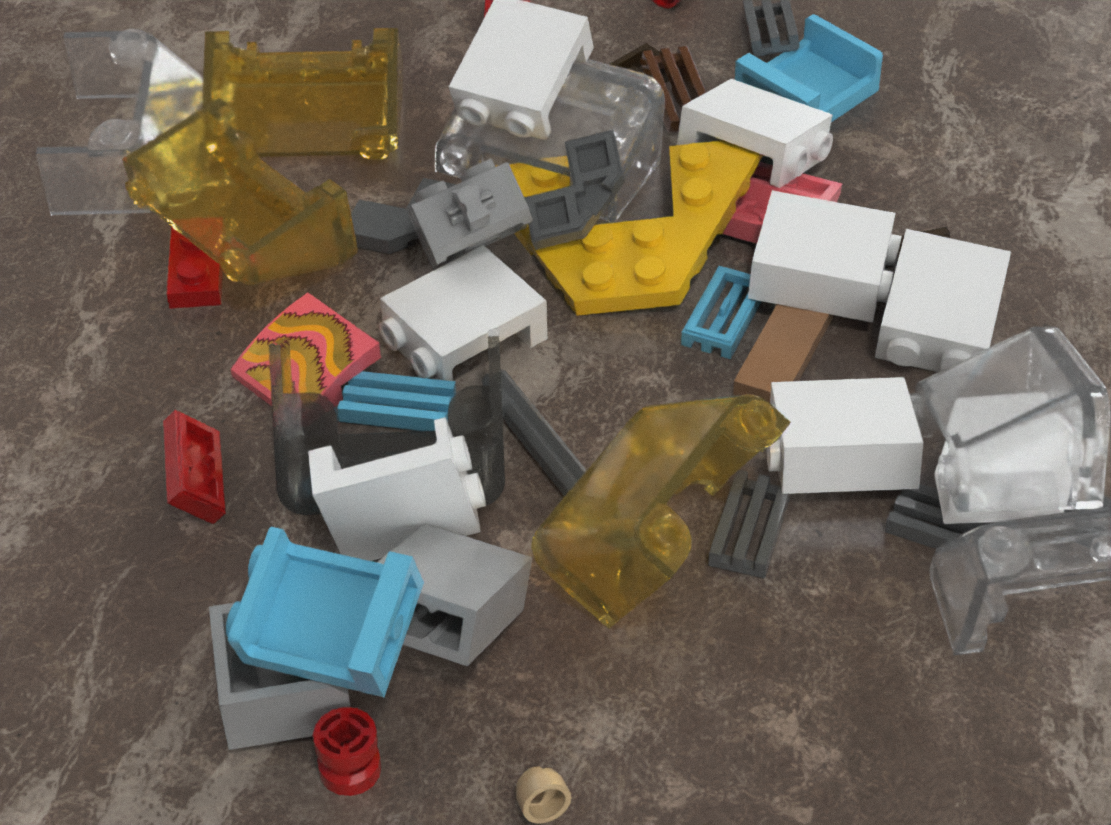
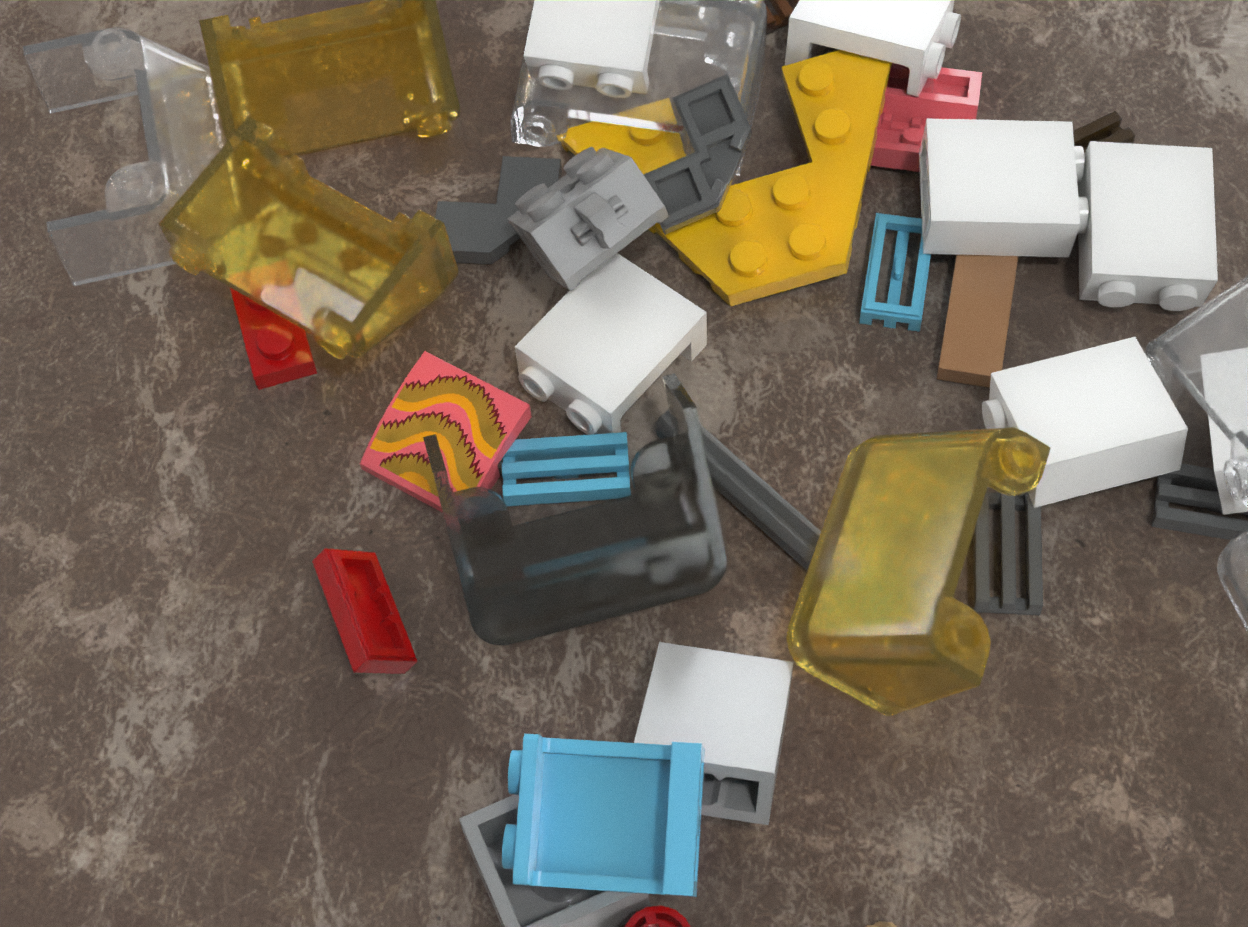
camera: 10 degrees left, 15 degrees up
white panel [308,417,486,561] -> none

